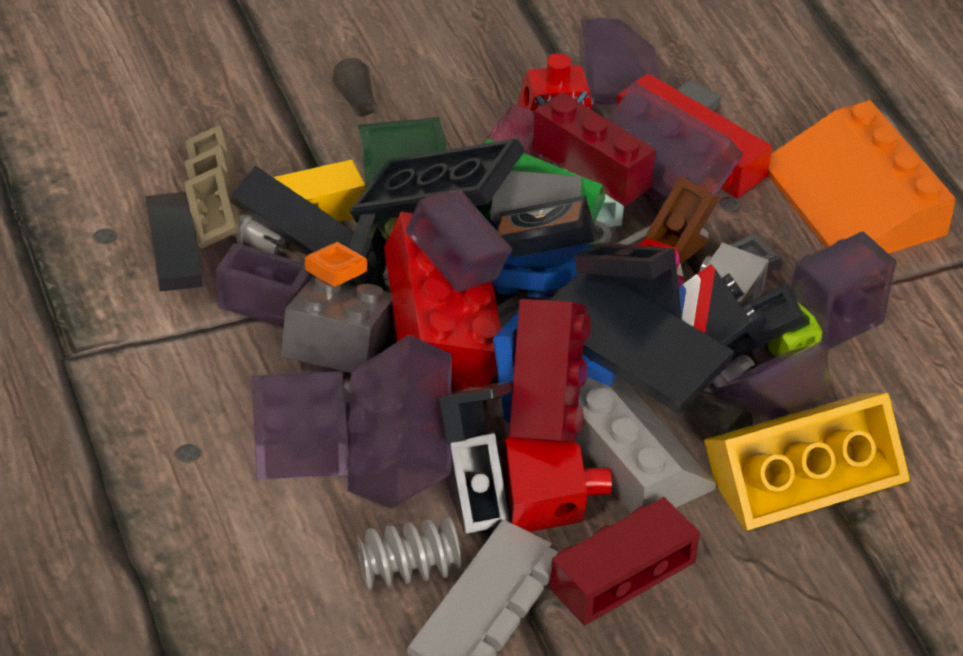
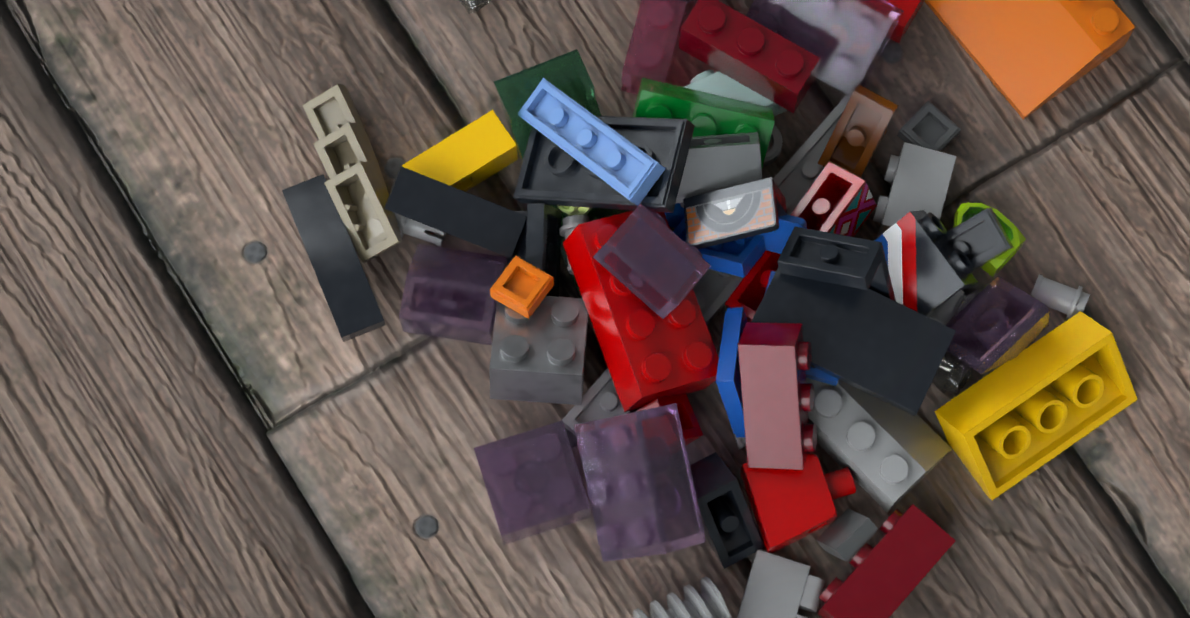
camera: 10 degrees left, 30 degrees up
black panel [439,381,513,443] -> none
brick [791,231,897,355] -> none
none -> medium blue tile [517,78,666,206]
none -> dark grey tile [816,509,878,561]
none -> light grey pin [1029,274,1090,319]

